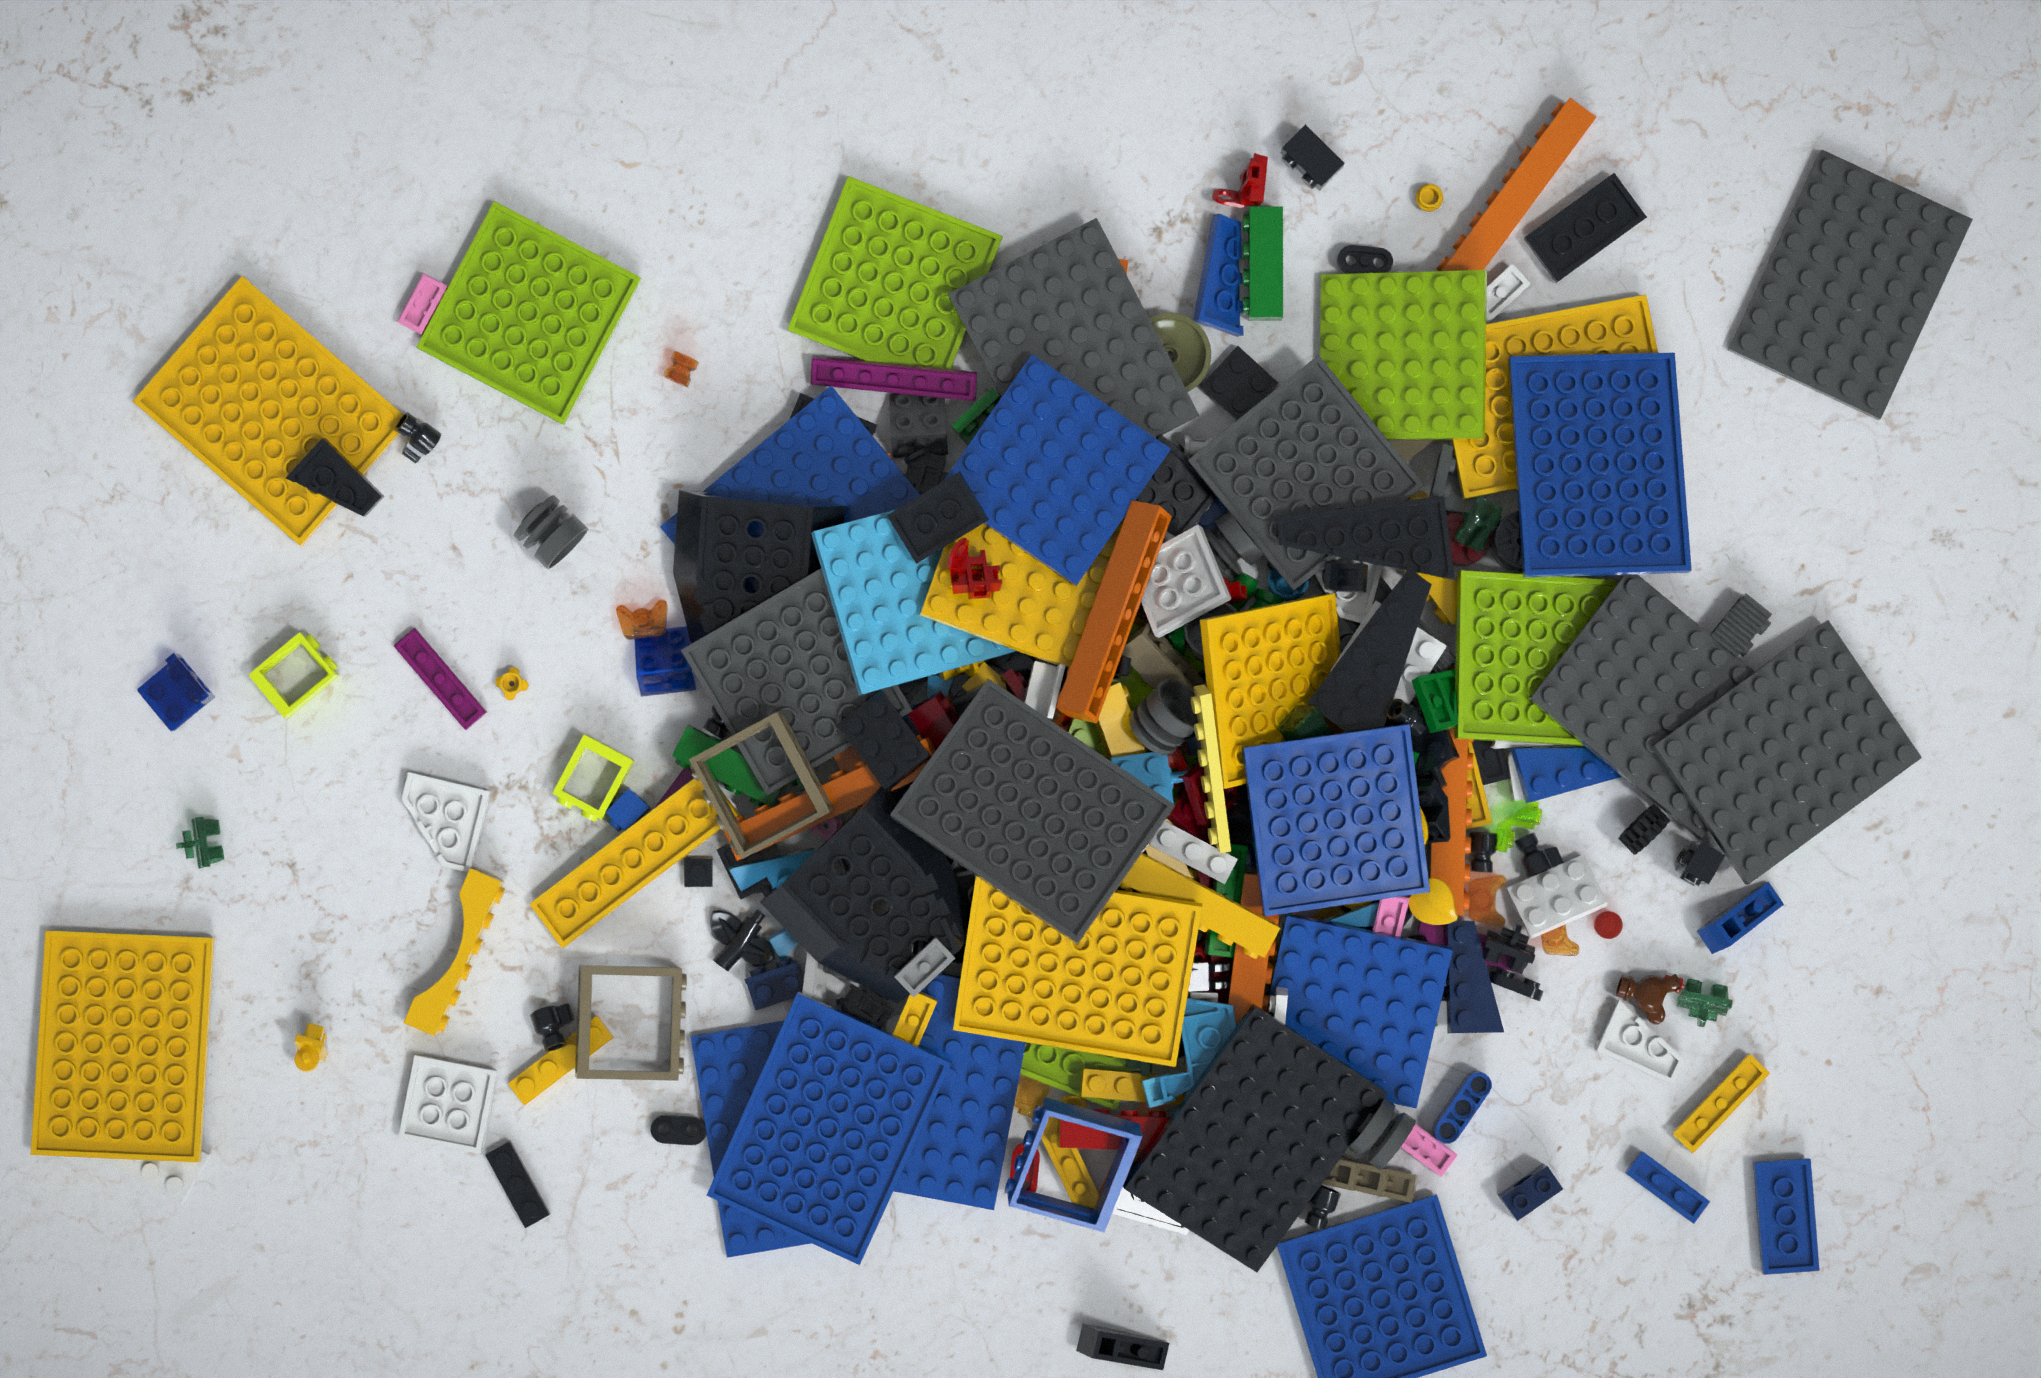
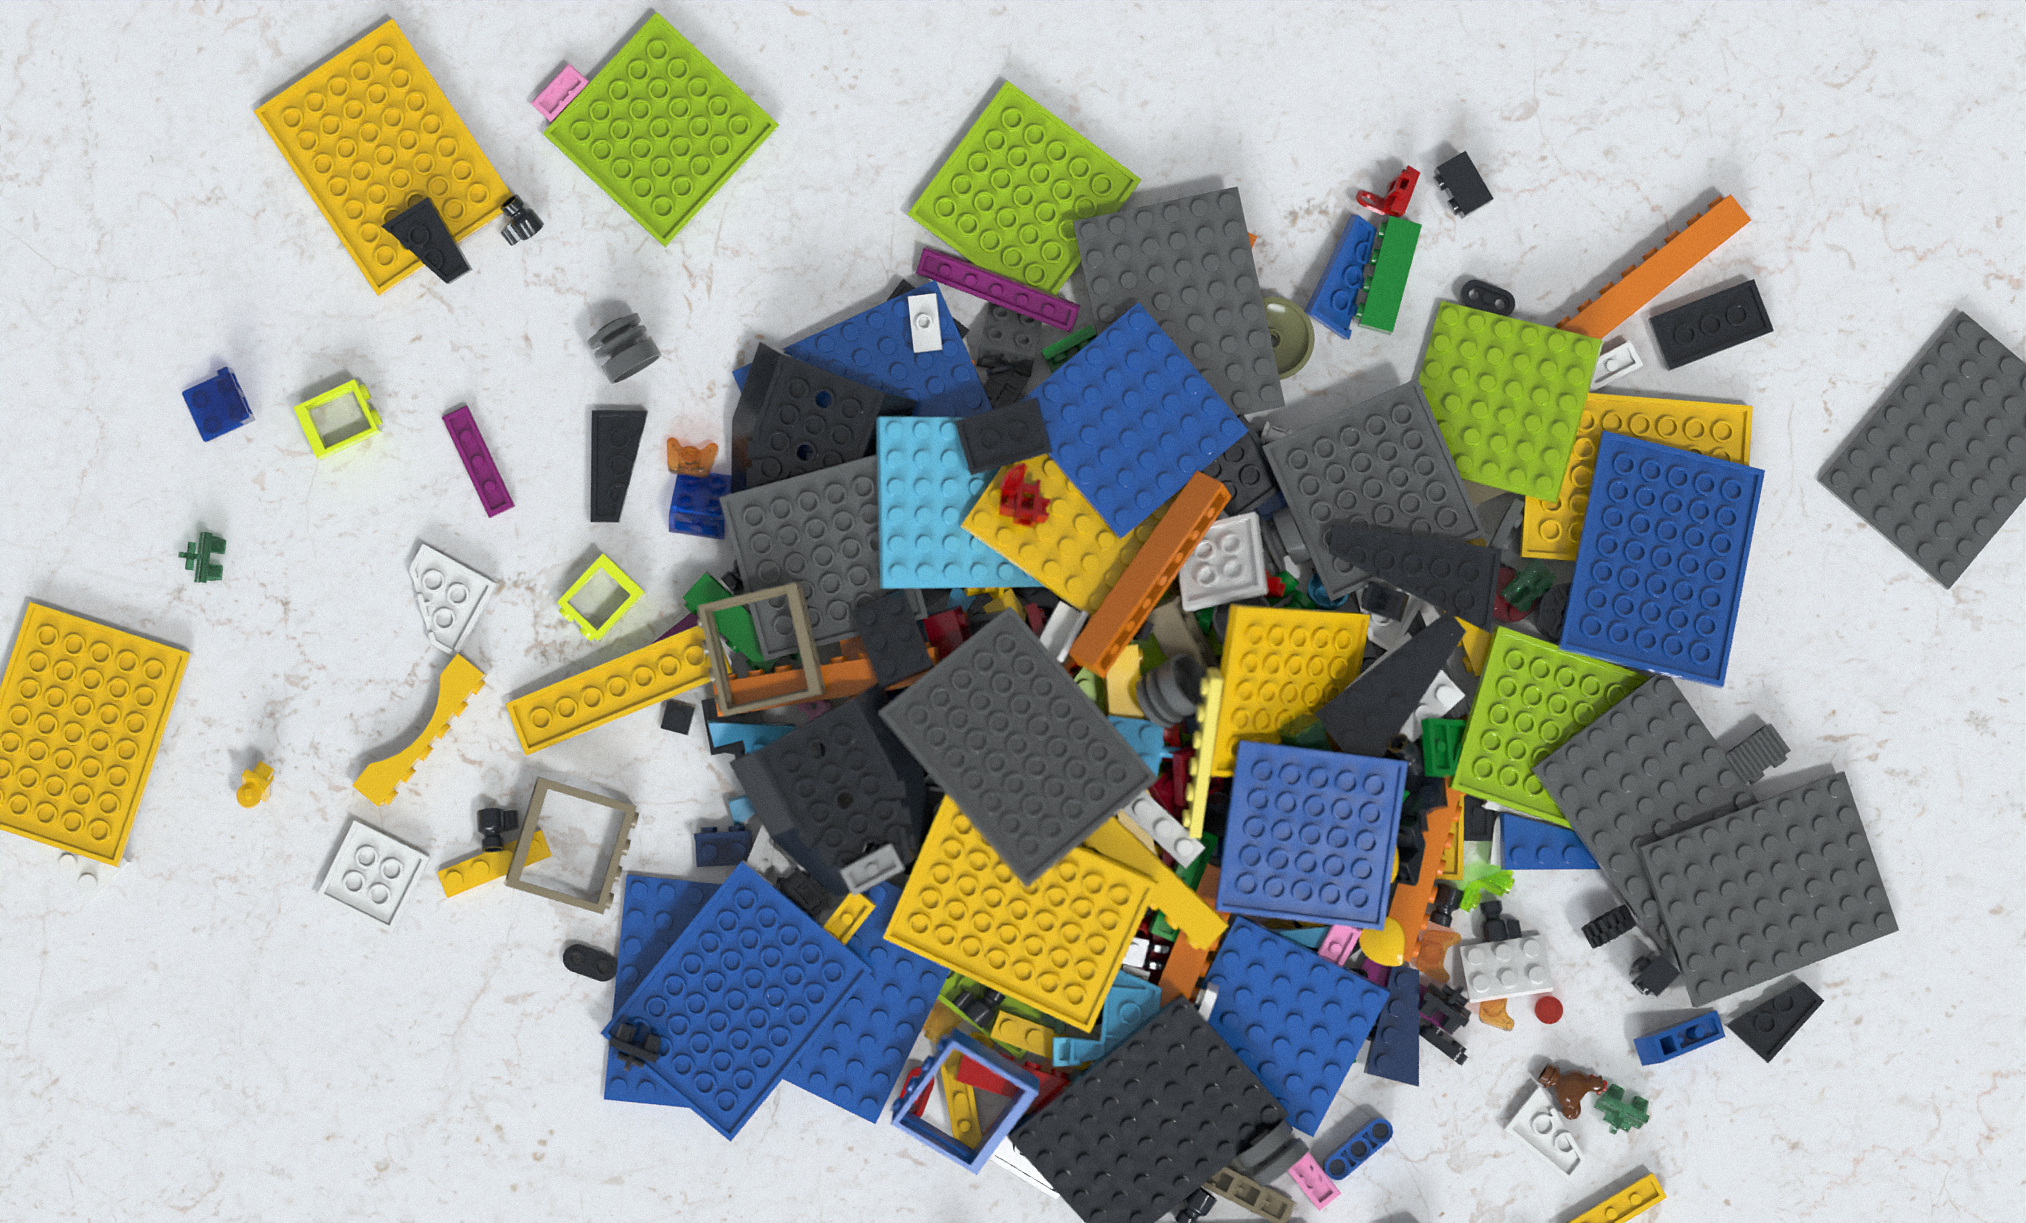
camera: 15 degrees right, 0 degrees up
black plate [485,1141,551,1228] -> none
yellow plate [495,667,529,700] -> none
blue brick [605,788,651,832] -> none
clear orange wheel [663,351,699,388] -> none
black plant [710,909,775,971] -> none
black plate [1200,346,1279,421] -> none
yellow plate [1415,184,1443,212] -> none
none -> black wing [590,410,649,523]
none -> black hips [608,1021,663,1072]
none -> white plate [908,293,943,353]
none -> black piece [951,986,1006,1029]
none -> black wing [1725,981,1824,1063]

